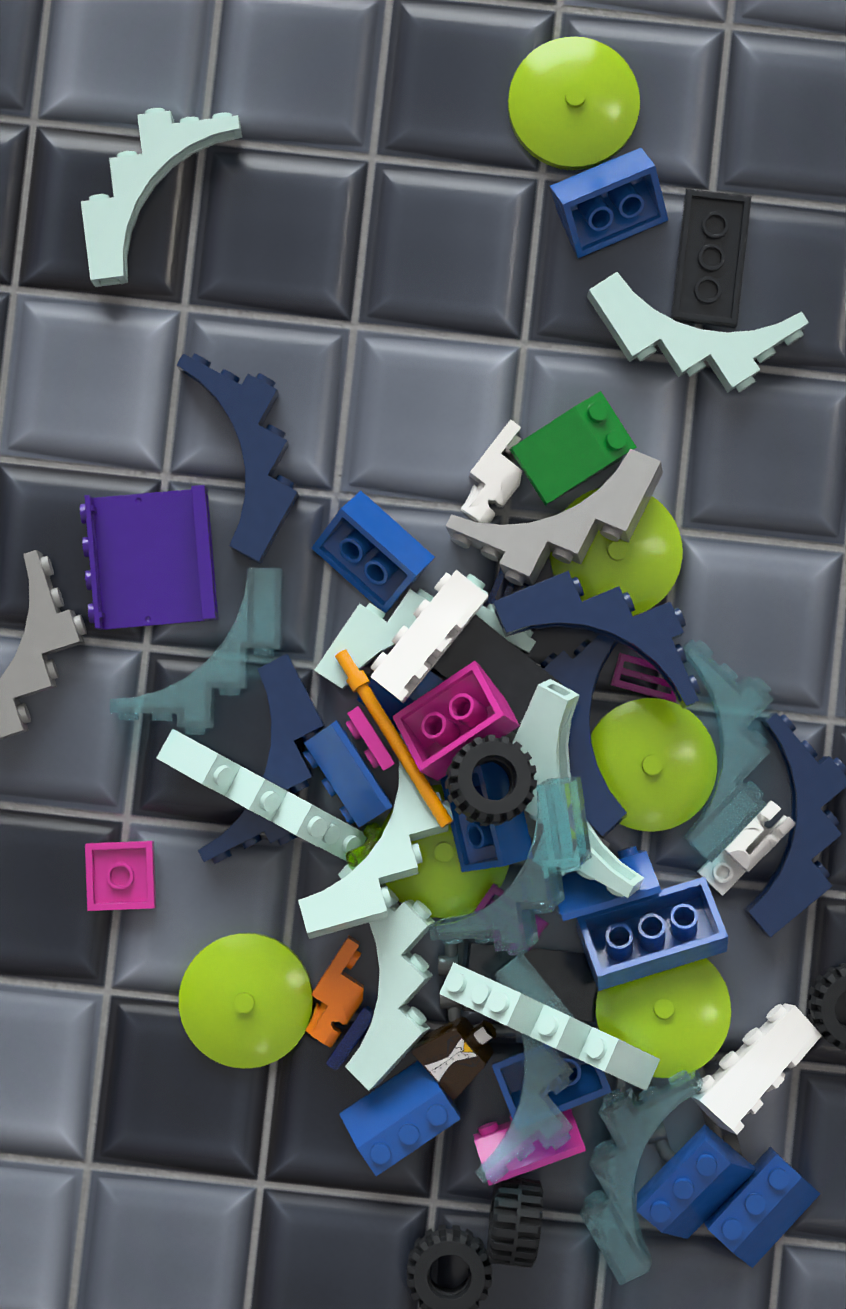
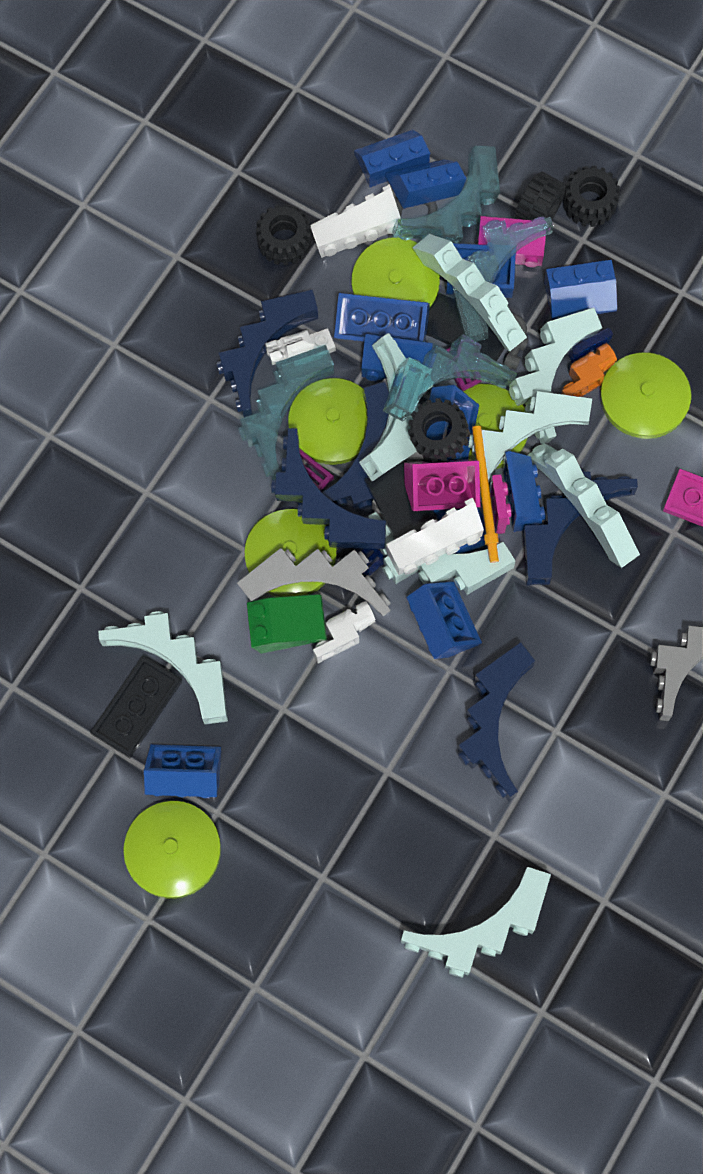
camera: 150 degrees left, 15 degrees down
dark purple panel [80,485,219,630] -> none
clear light blue arch [110,568,284,735] -> none
clear neon green arm [346,822,384,867] -> none
dark brown torso [411,1017,497,1100] -> none

